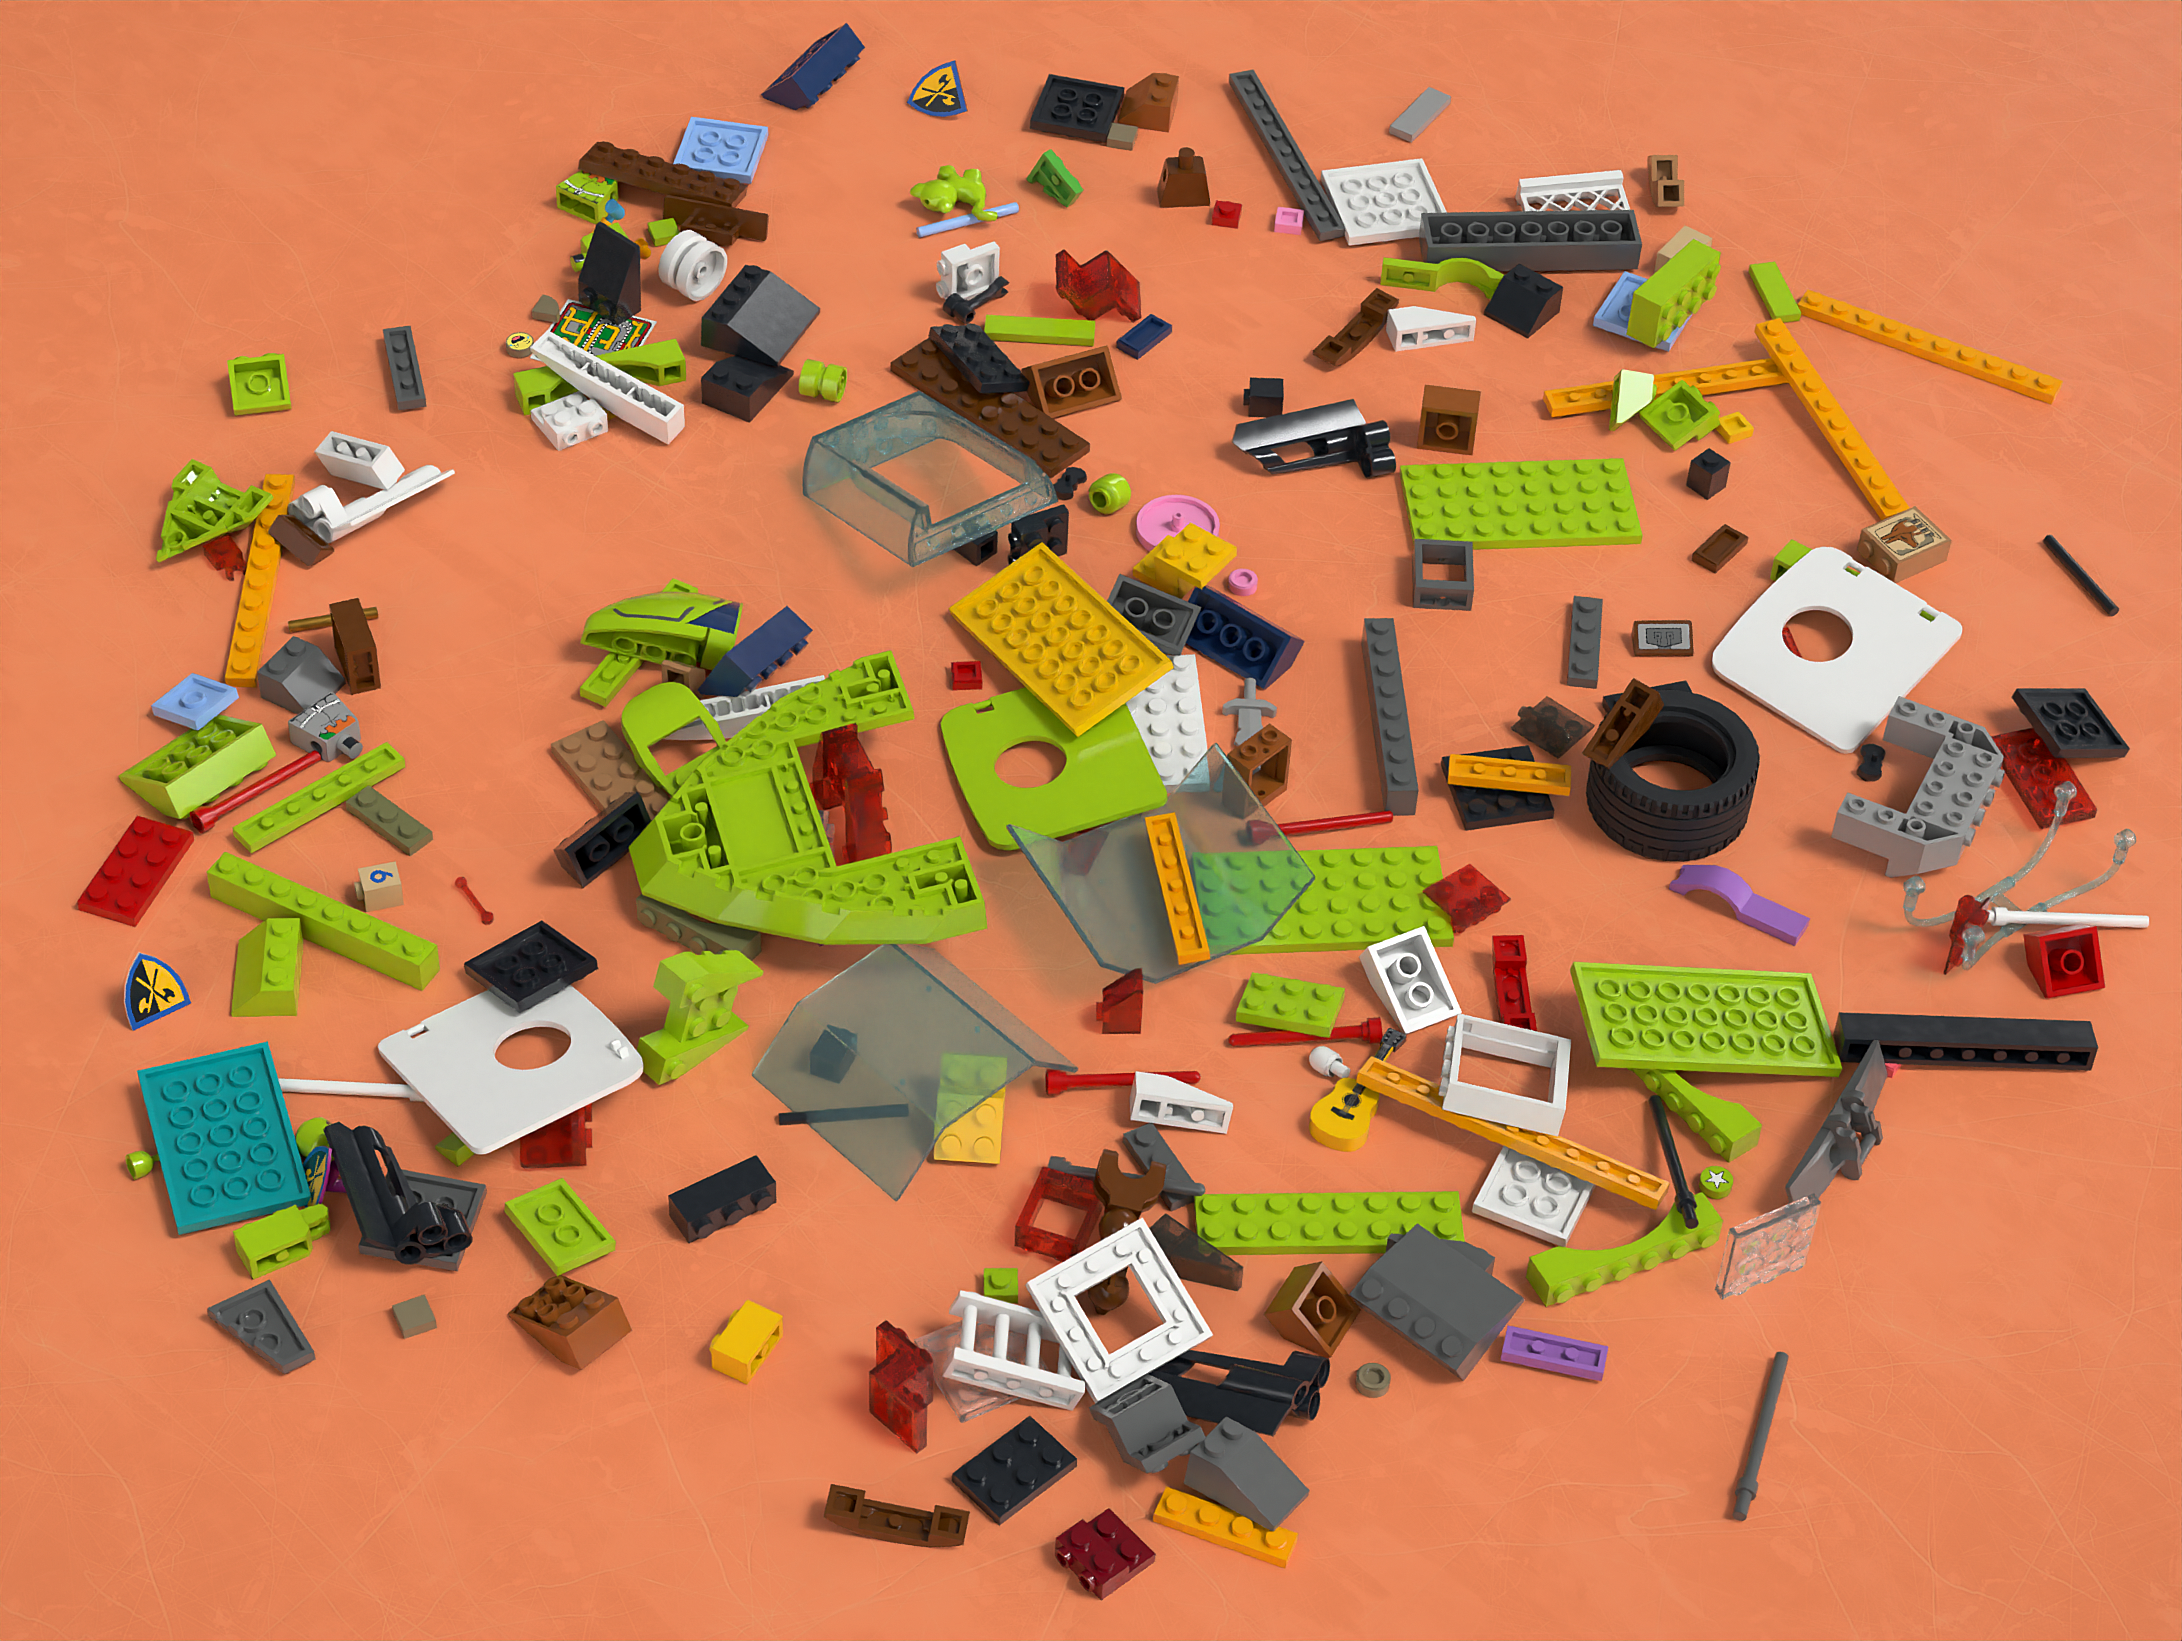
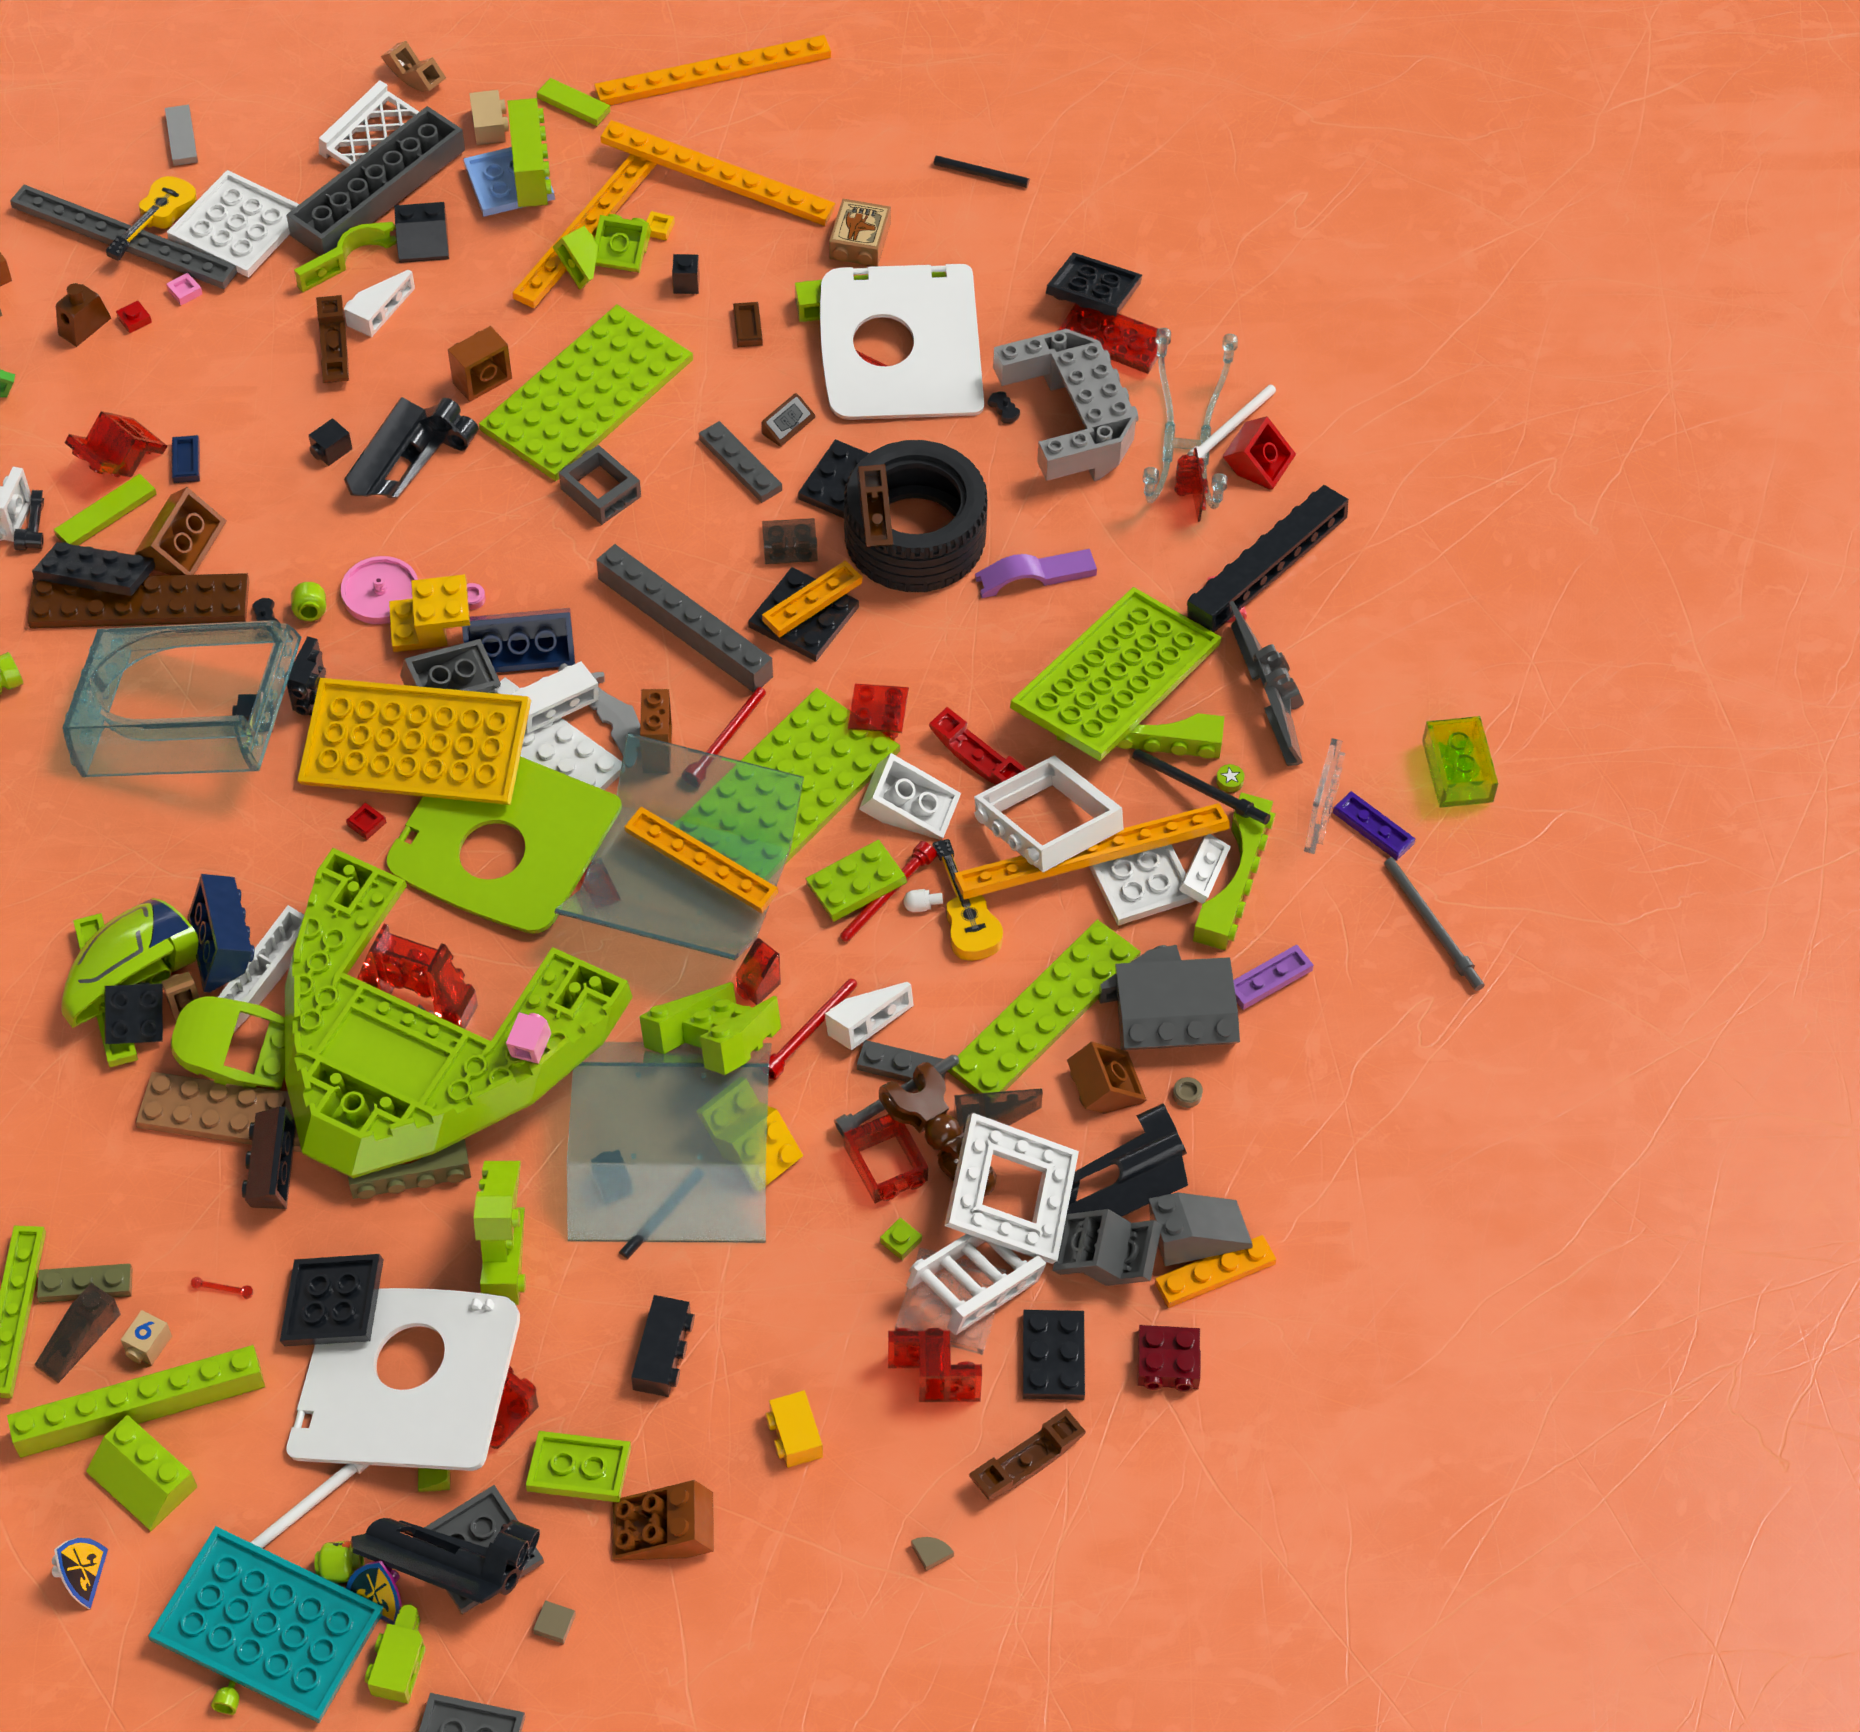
camera: 45 degrees left, 10 degrees up
none -> clear smoke slope [35,1283,121,1383]
none -> black hinge [105,982,163,1044]
none -> yellow piece [106,176,197,261]
none -> bright pink brick [506,1012,551,1064]
none -> white brick [510,661,599,733]
none -> lime wedge [639,982,781,1075]
none -> dark tan tile [911,1537,954,1571]
none -> white plate [1179,834,1231,904]
none -> dark purple tile [1333,791,1416,861]
none -> clear neon green brick [1422,716,1499,808]

